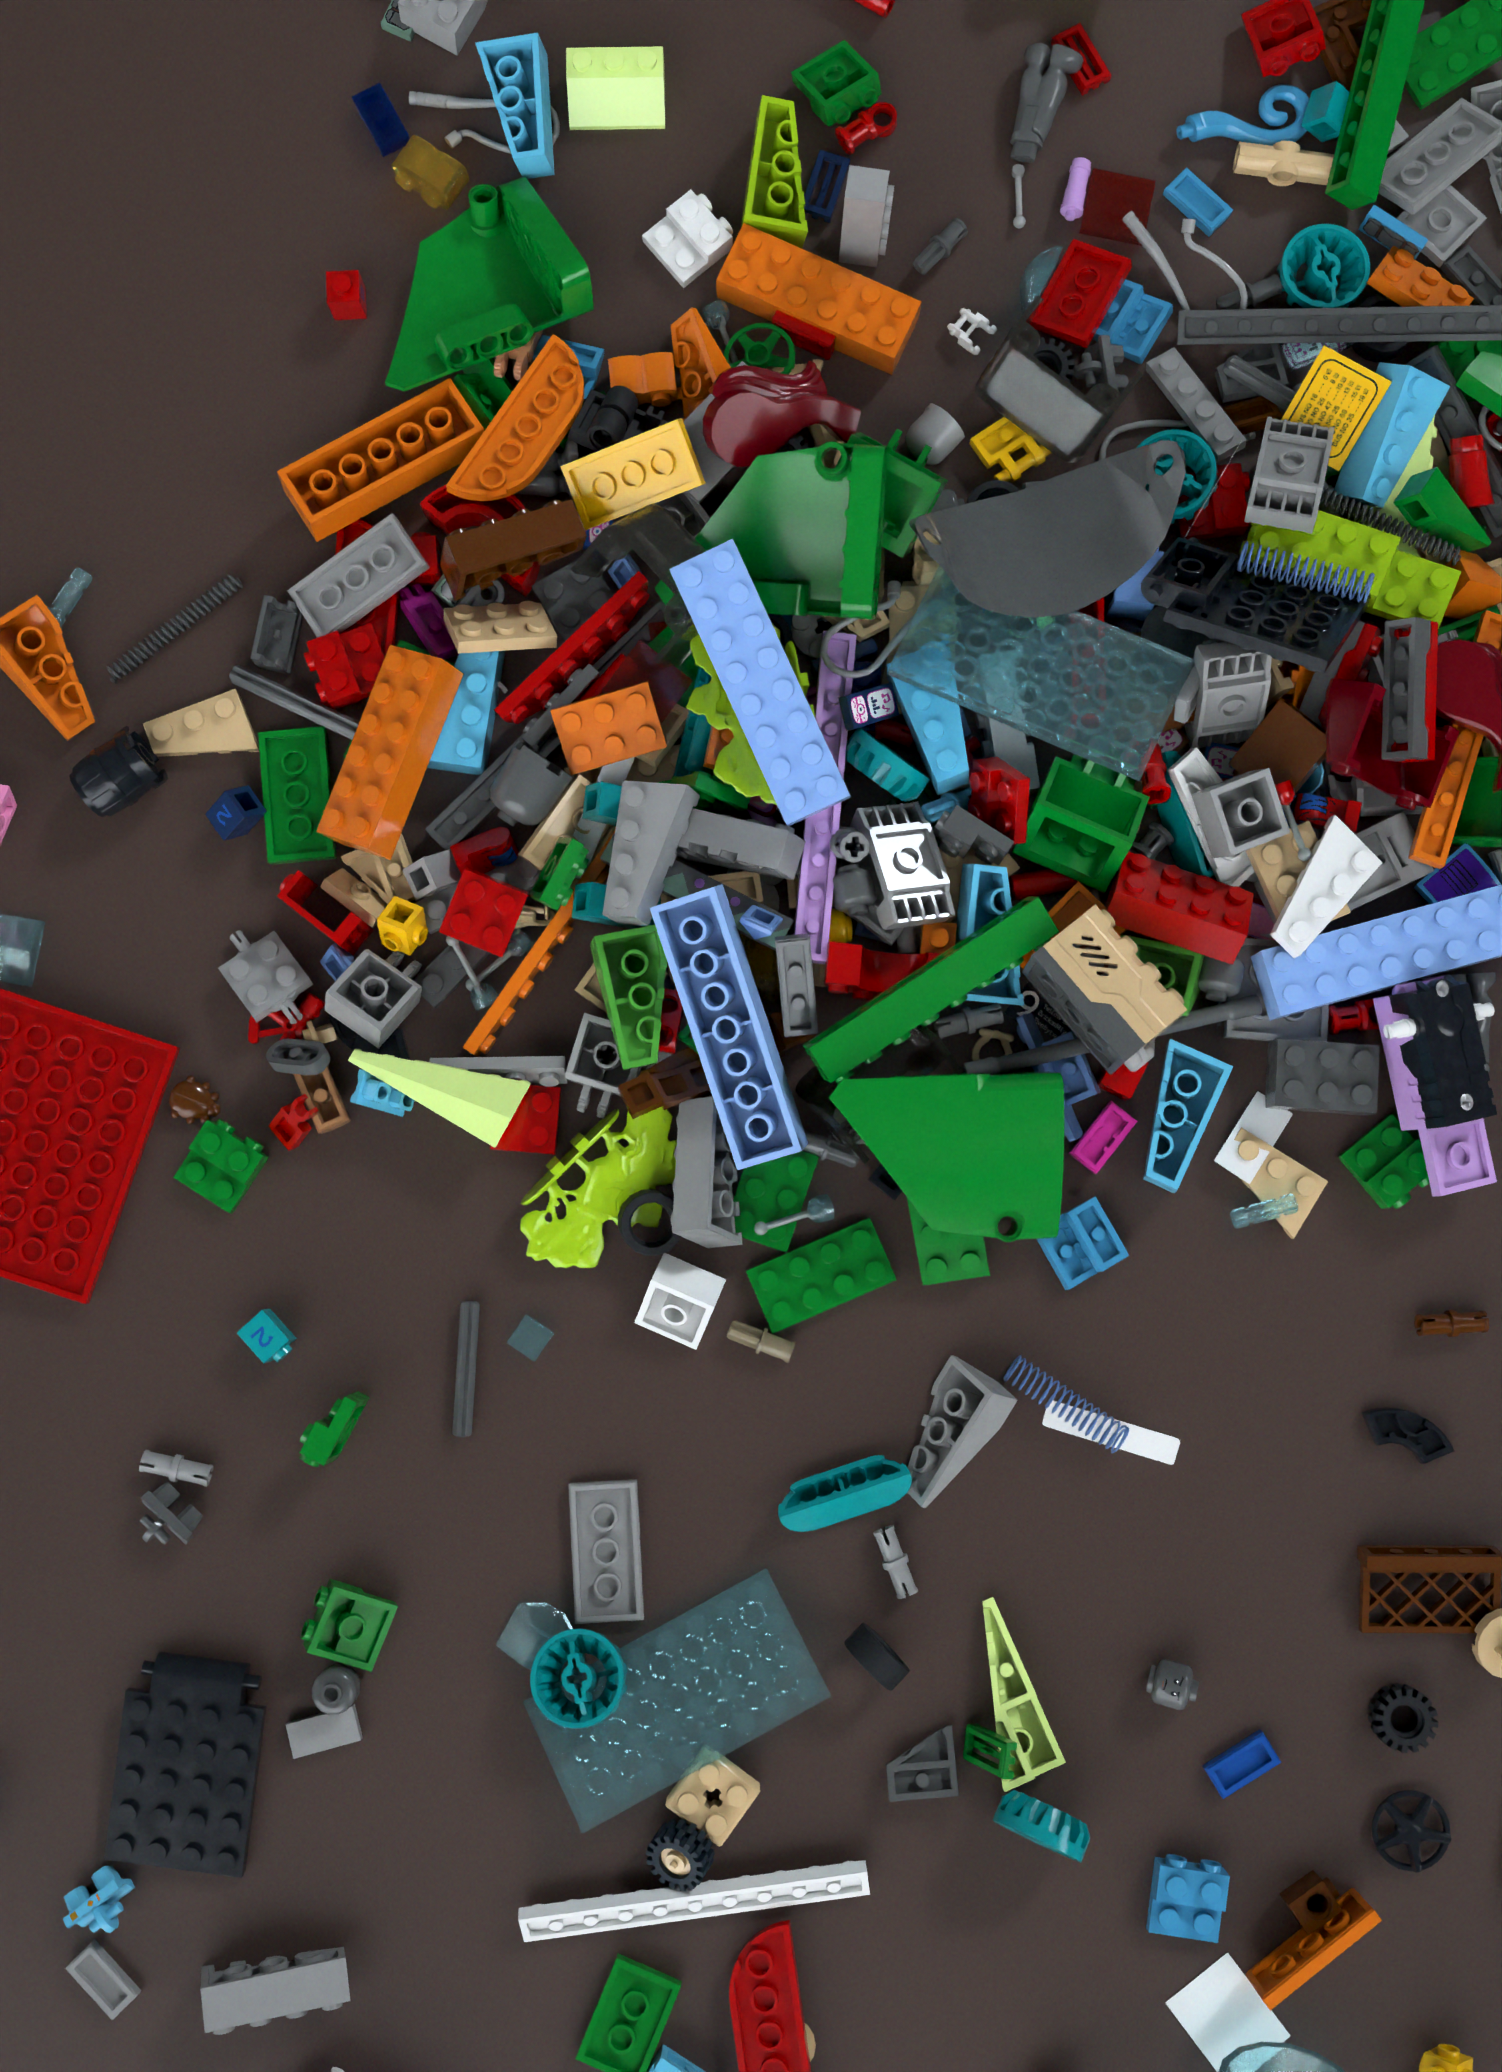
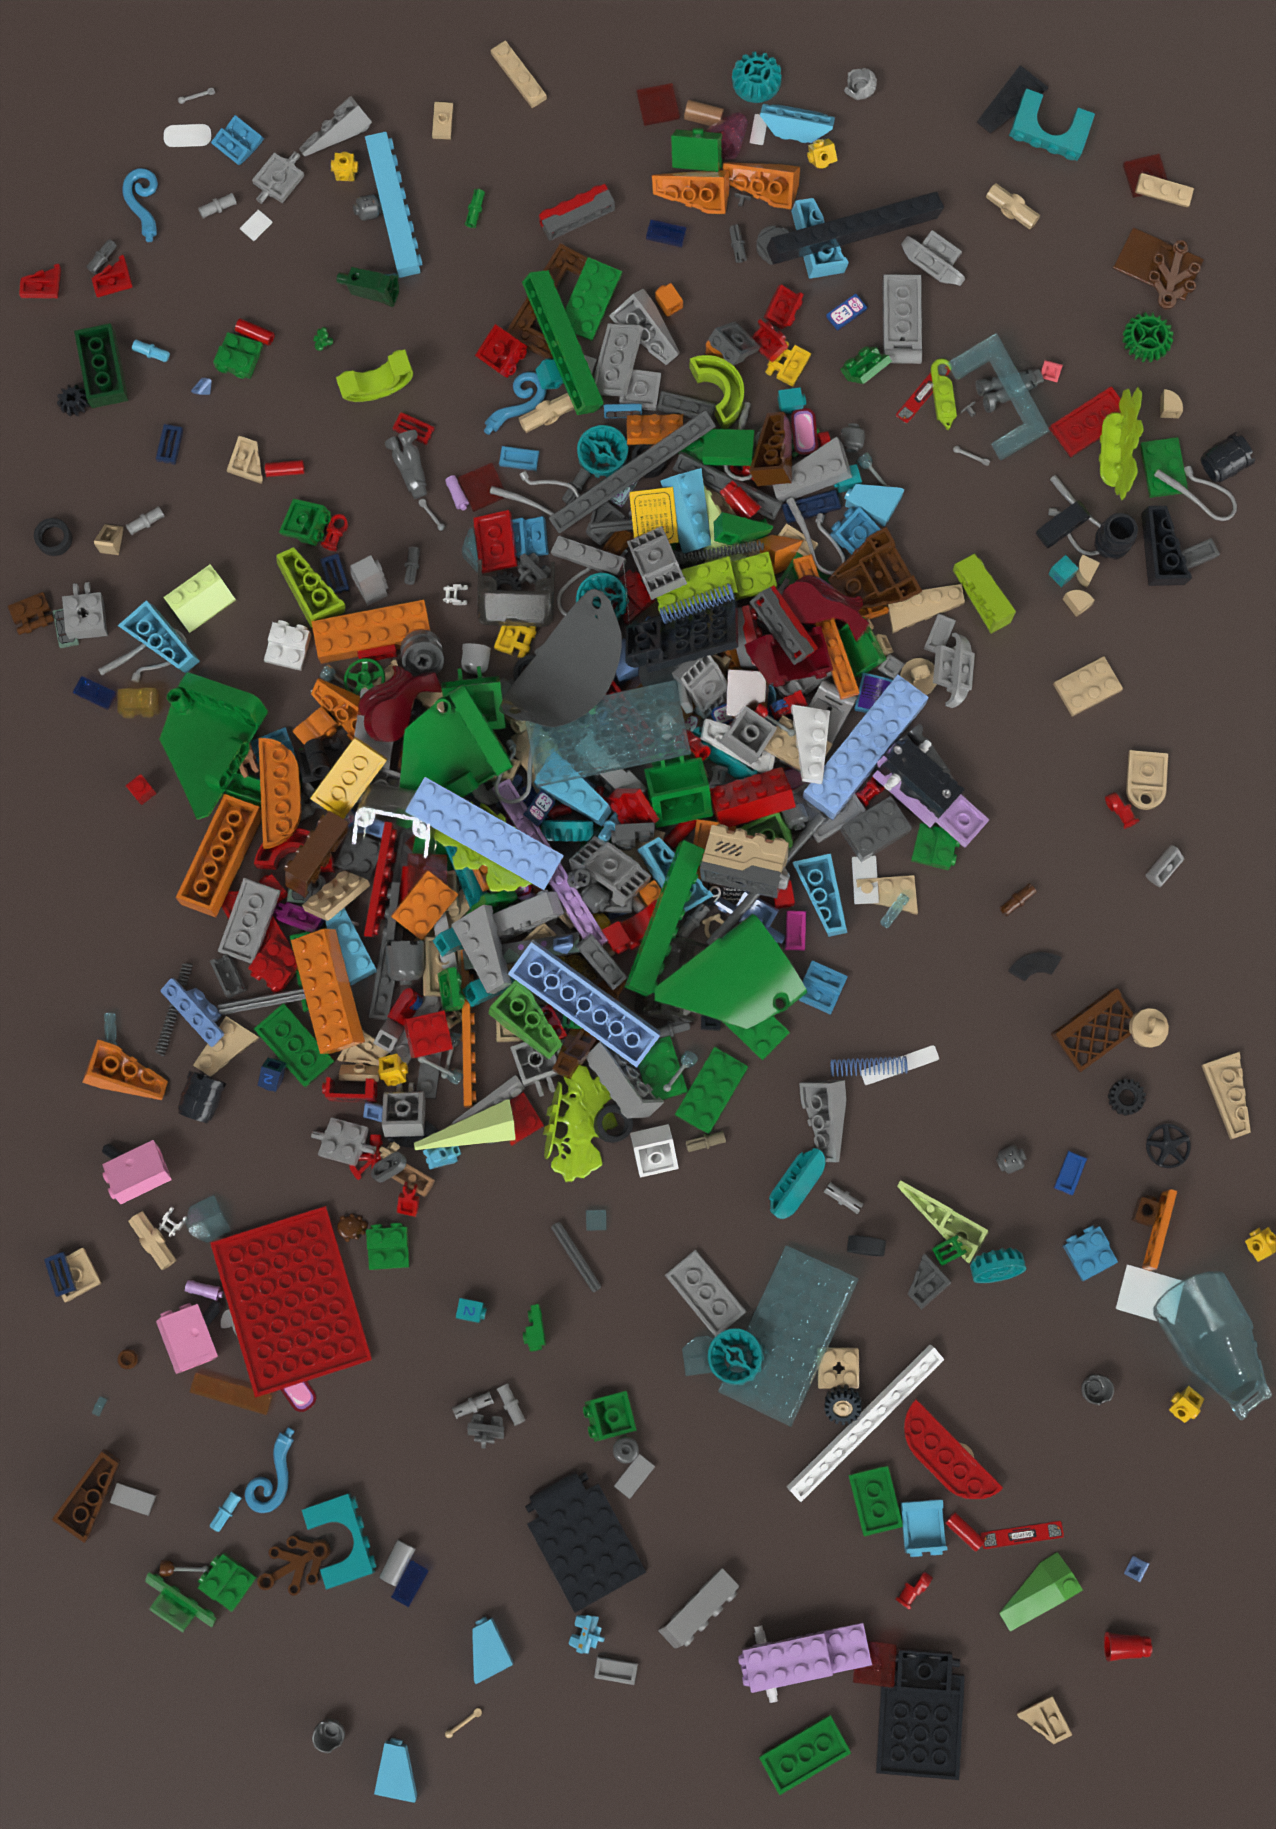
camera: 35 degrees left, 5 degrees down
none -> medium blue bracket [161,978,224,1047]
none -> dark grey wheel [400,630,444,676]
none -> light grey pin [497,1384,526,1426]

